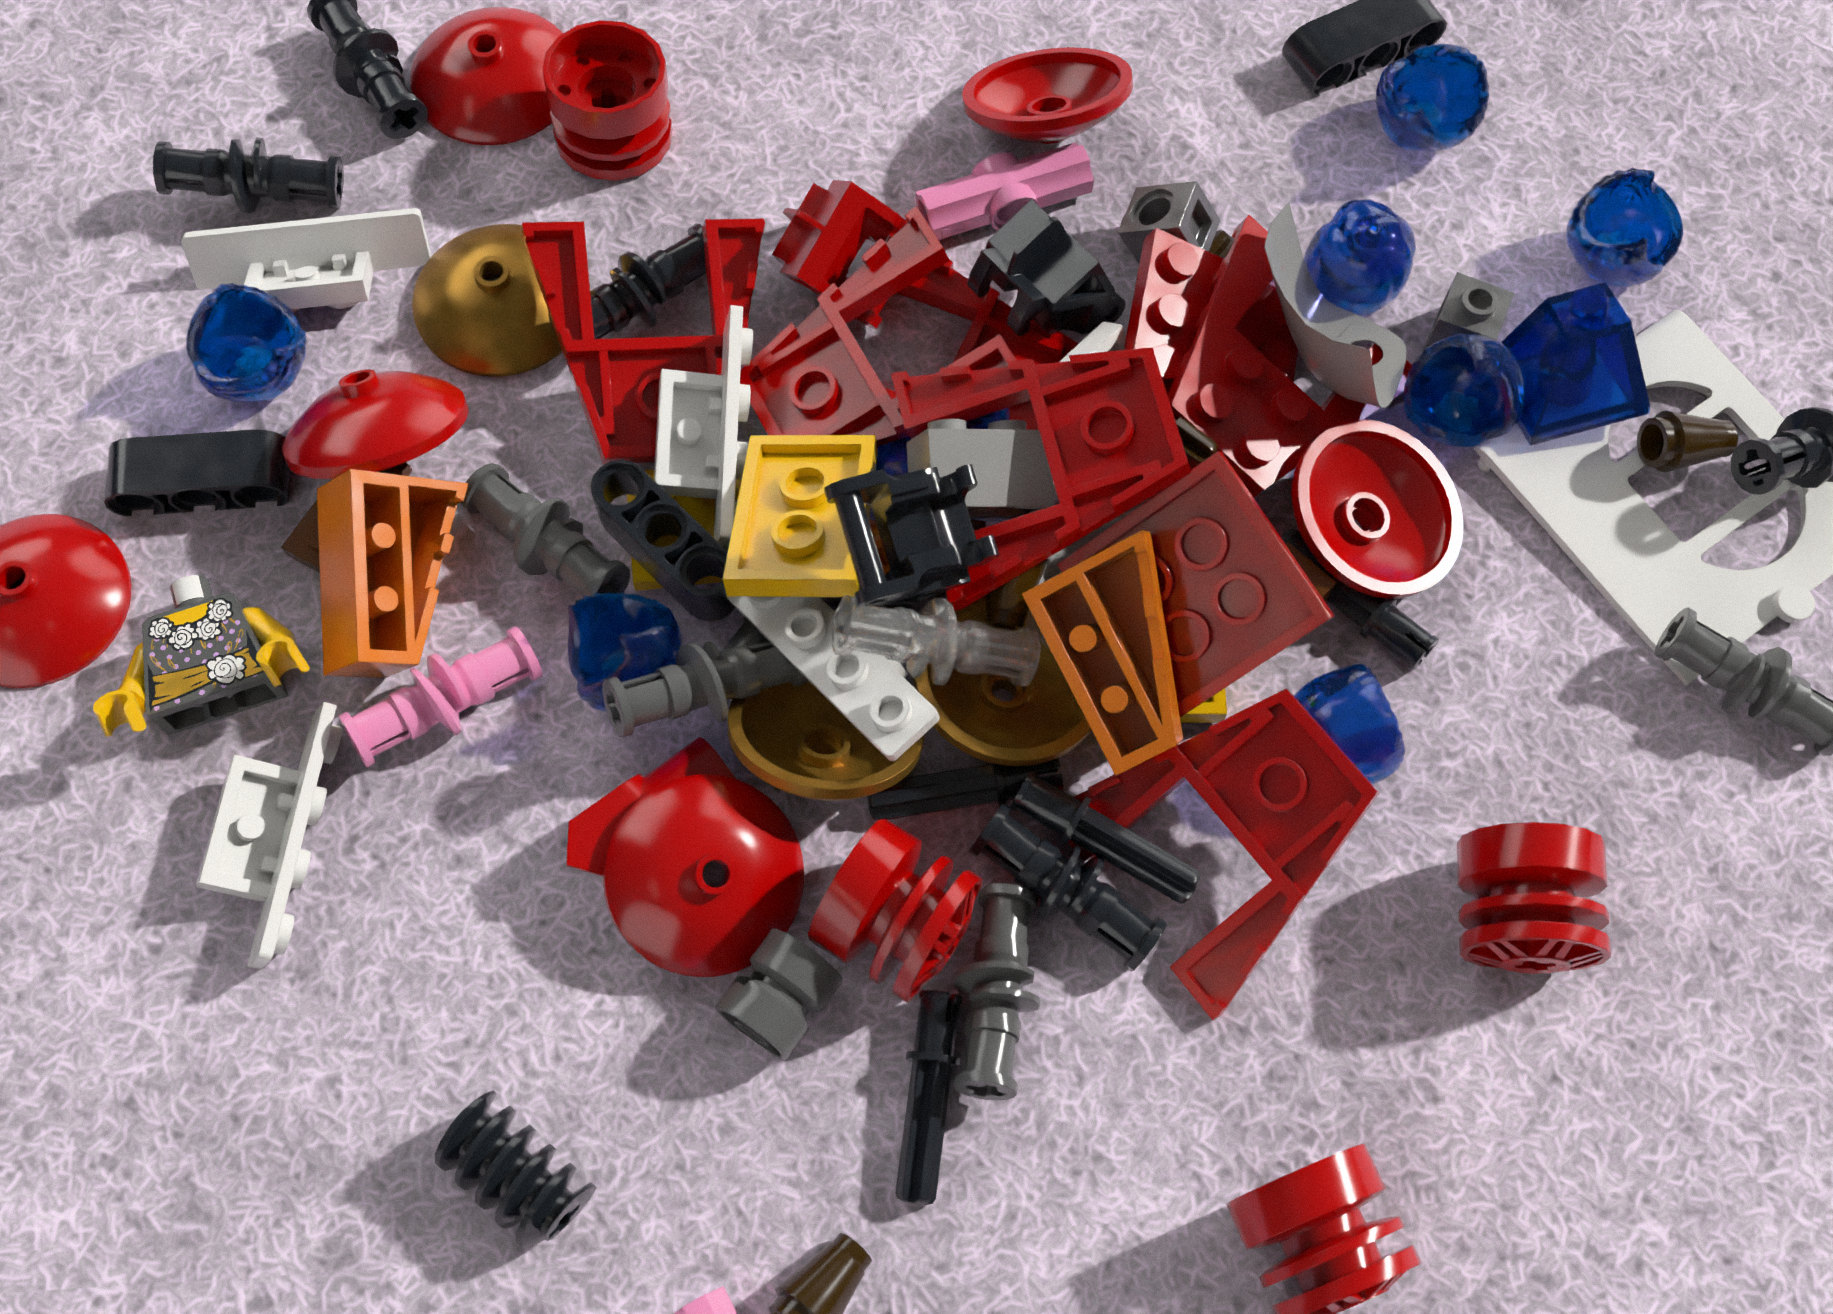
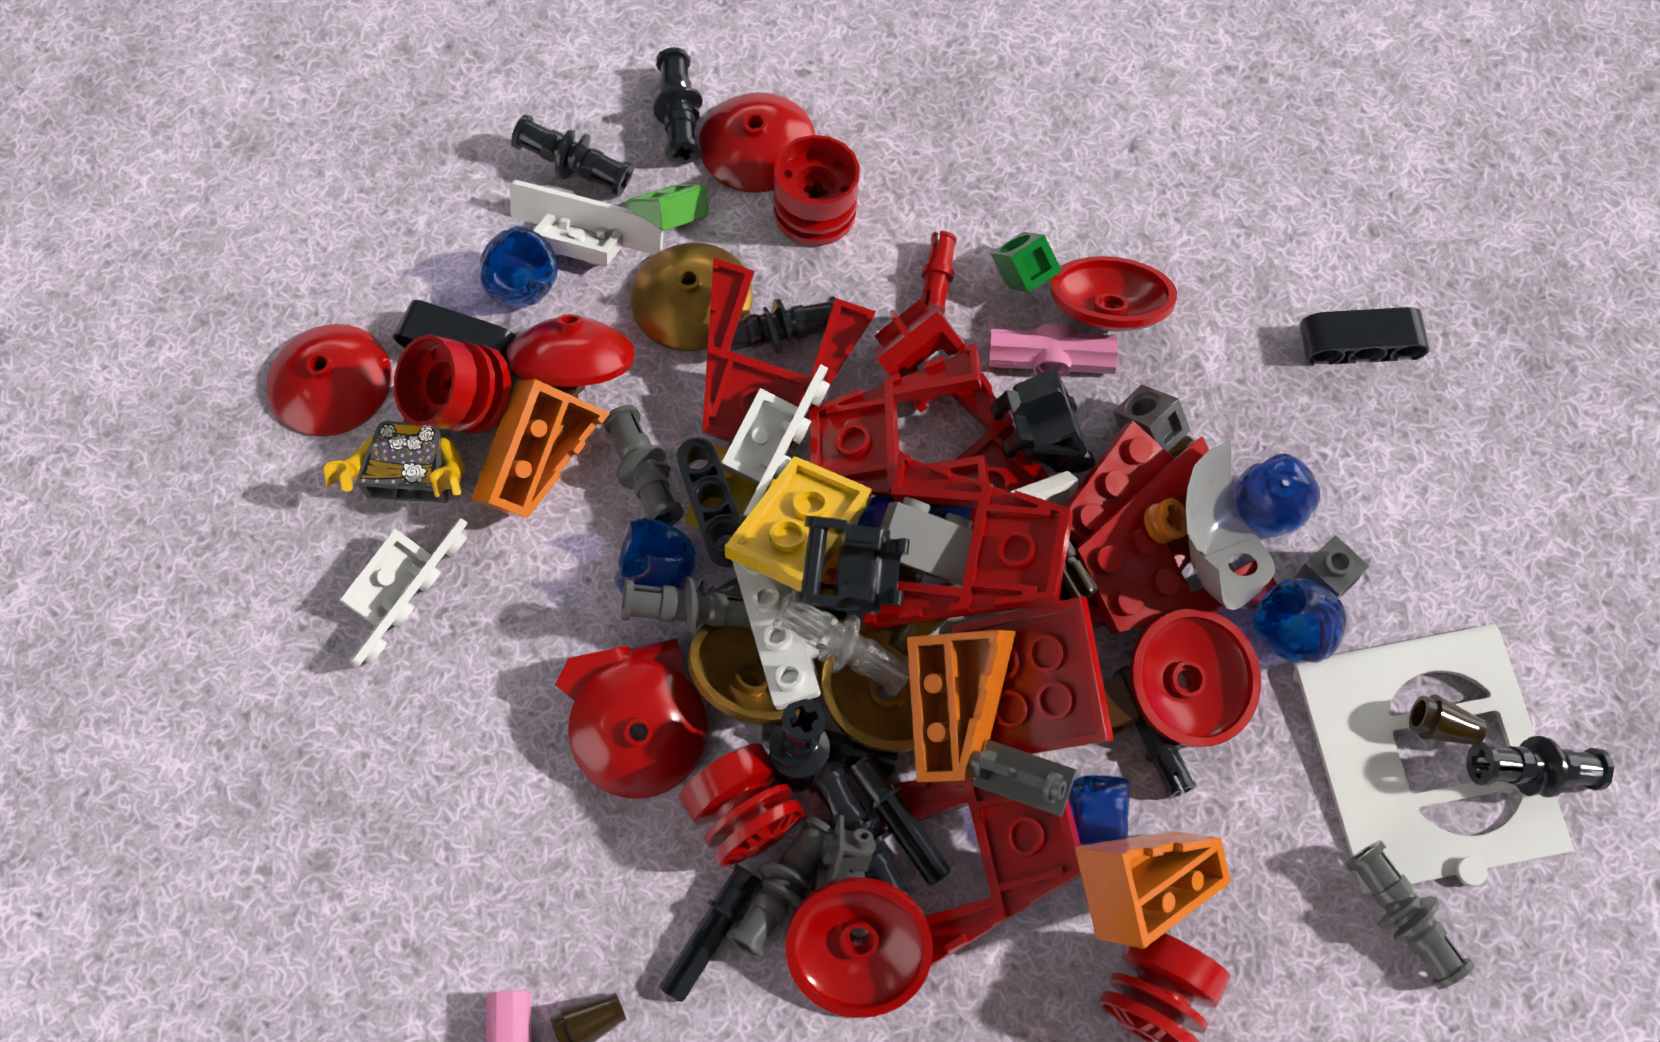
camera: 30 degrees right, 0 degrees up
bright pink piece [338,626,543,768] -> none
black piece [435,1090,597,1249] -> none
dark grey wheel [715,928,843,1060] -> none
clear blue piece [1376,44,1490,152] -> none
clear blue slope [1485,282,1650,446] -> none
clear blue piece [1566,167,1683,287] -> none
none -> red wheel [394,335,511,434]
none -> bright green slope [626,185,709,230]
none -> black piece [769,699,830,793]
none -> red dish [785,877,933,1018]
none -> dark grey hinge [812,815,876,892]
none -> red pin [921,231,957,314]
none -> dark grey hinge [969,740,1077,817]
none -> green brick [990,232,1062,293]
none -> orange wedge [1074,831,1231,949]
none -> orange bush [1144,498,1187,544]

